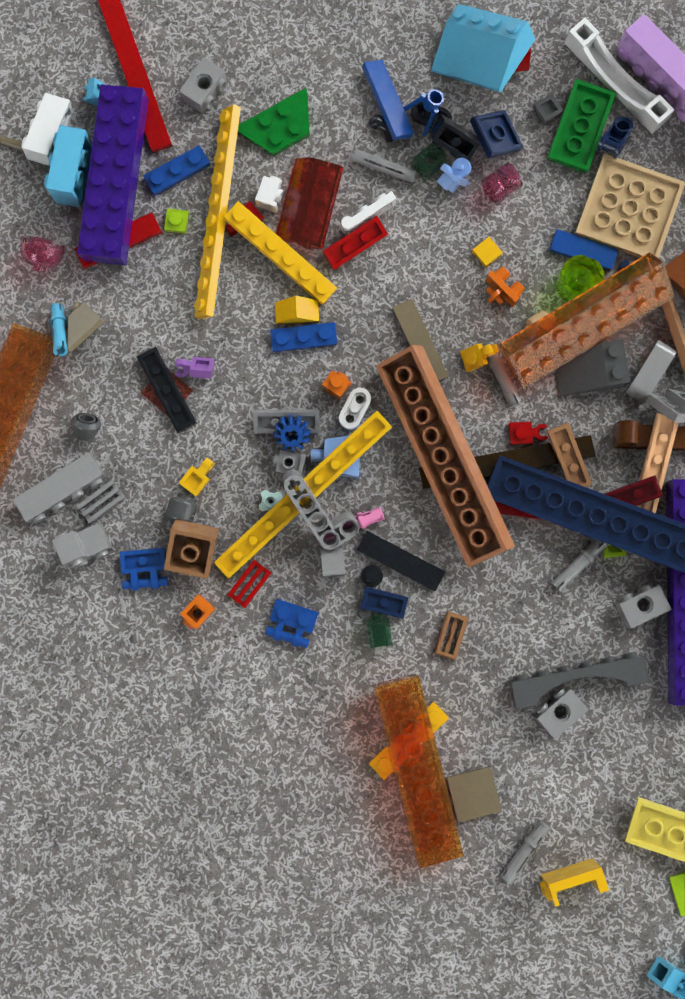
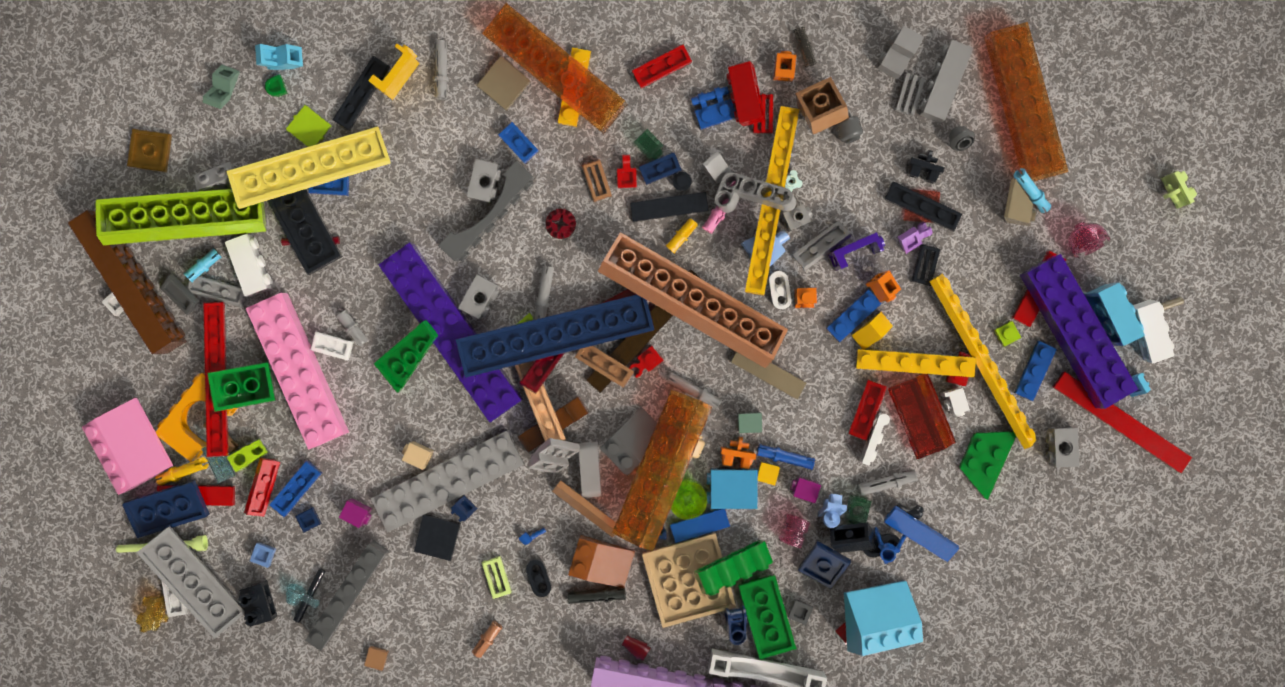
camera: 145 degrees right, 5 degrees up
blue plate [120,548,168,591] -> none
yellow plate [179,457,215,497] -> none
blue gear [273,414,311,452] -> none
yellow plate [460,343,499,372] -> none
none -> black tile [333,56,390,131]
none -> blue plate [499,122,539,164]
none -> dark red gear [545,208,576,239]
none -> red plate [617,155,637,188]
none -> red plate [632,44,692,89]
none -> yellow axle [665,218,698,254]
none -> green brick [694,540,773,596]
none -> dark azure brick [707,468,758,509]
none -> red brick [726,61,766,127]
none -> sand green panel [737,412,762,433]
none -> blue pin [756,444,815,470]
none -> magenta brick [790,476,821,504]
none -> clear smoke pin [793,26,817,68]
none -> dark purple panel [828,232,885,271]
none -> orange brick [866,270,901,303]
none -> black hips [906,150,945,184]
none -> black tile [911,244,941,286]

